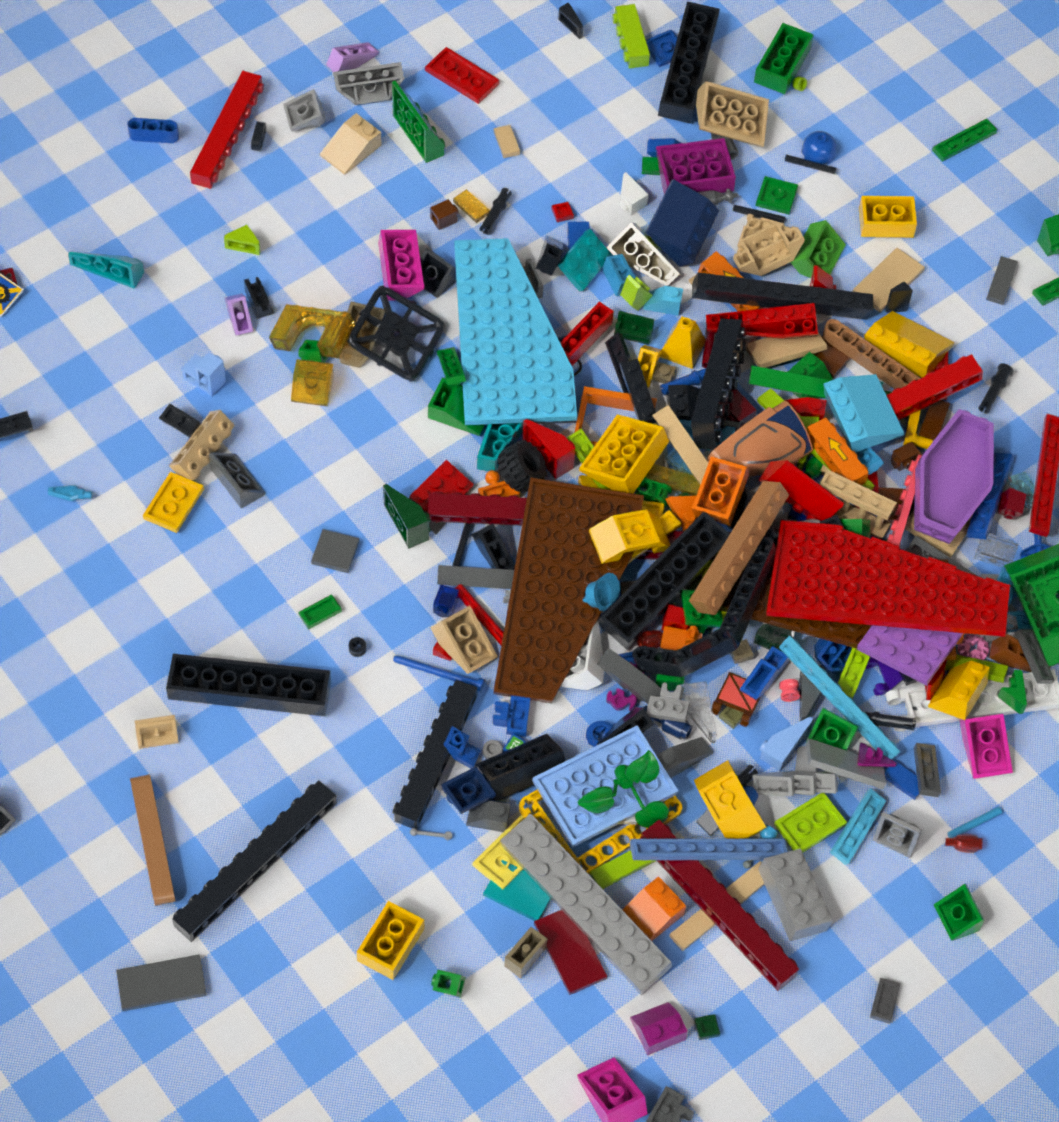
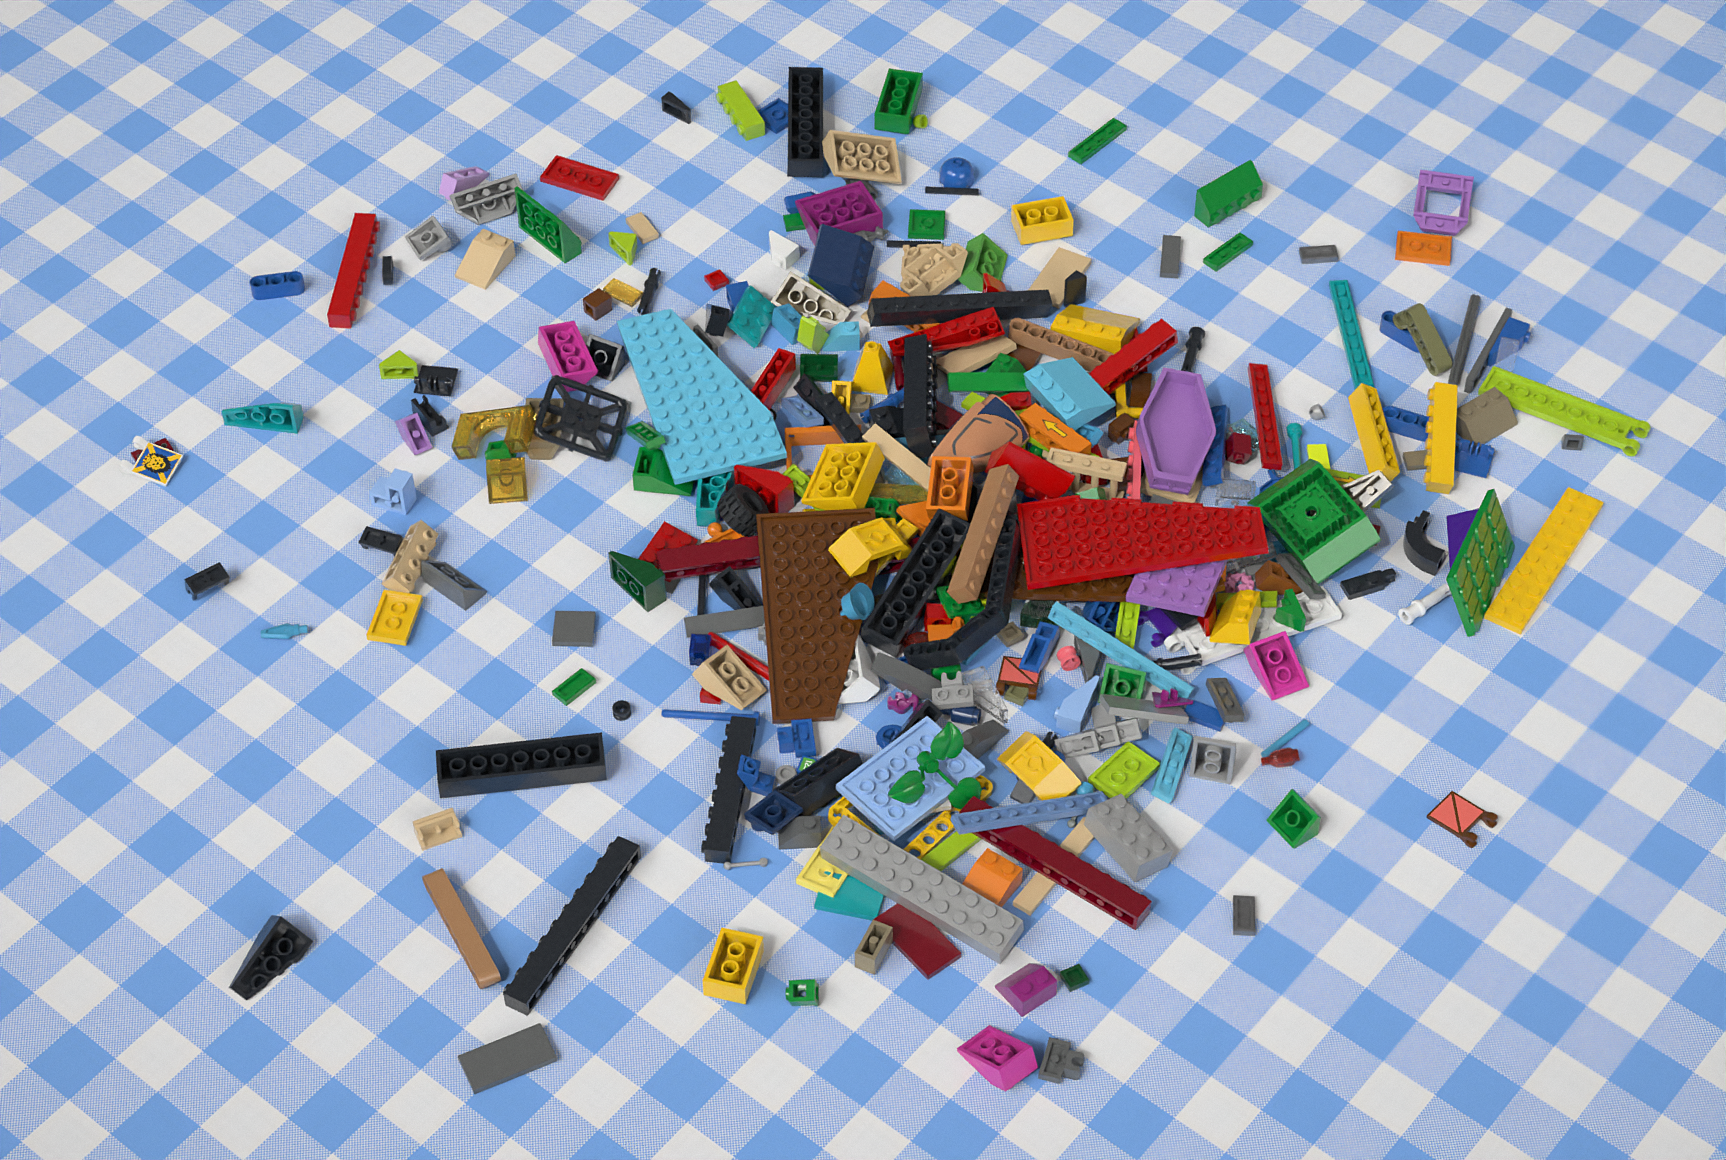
camera: 10 degrees left, 10 degrees down
none -> black hinge [414,365,459,396]
none -> lime slope [608,231,637,266]
none -> medium blue plate [781,395,824,427]

